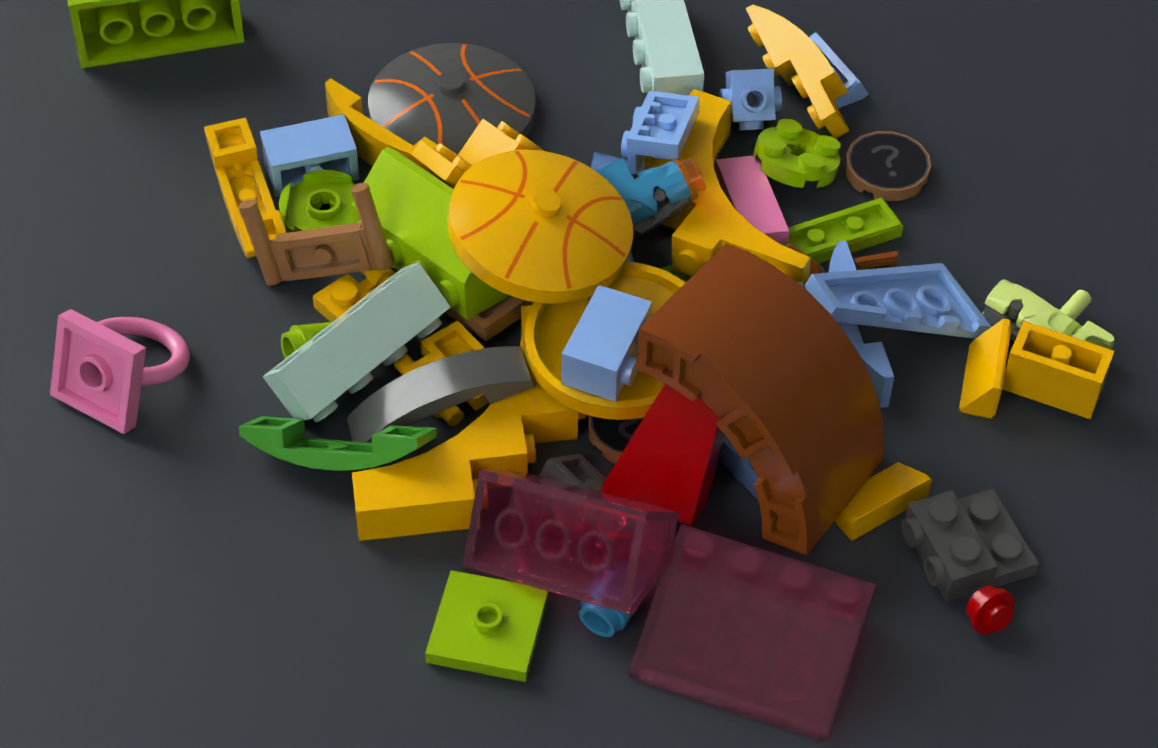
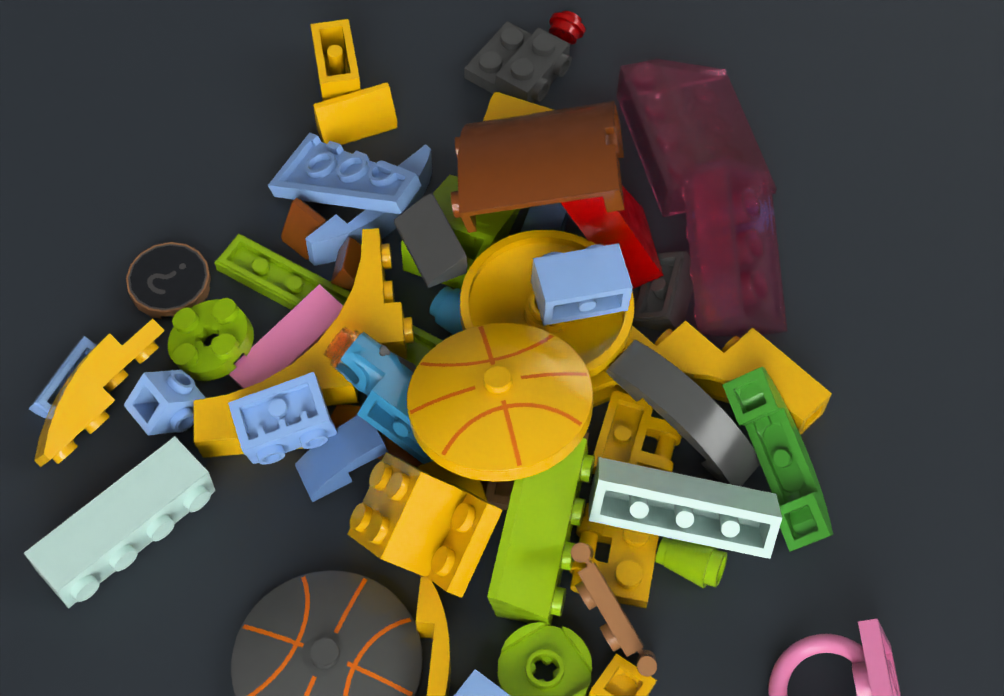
camera: 125 degrees left, 10 degrees up
lime plate [425,570,549,682] -> none
yellowish green piece [982,279,1115,350] -> none

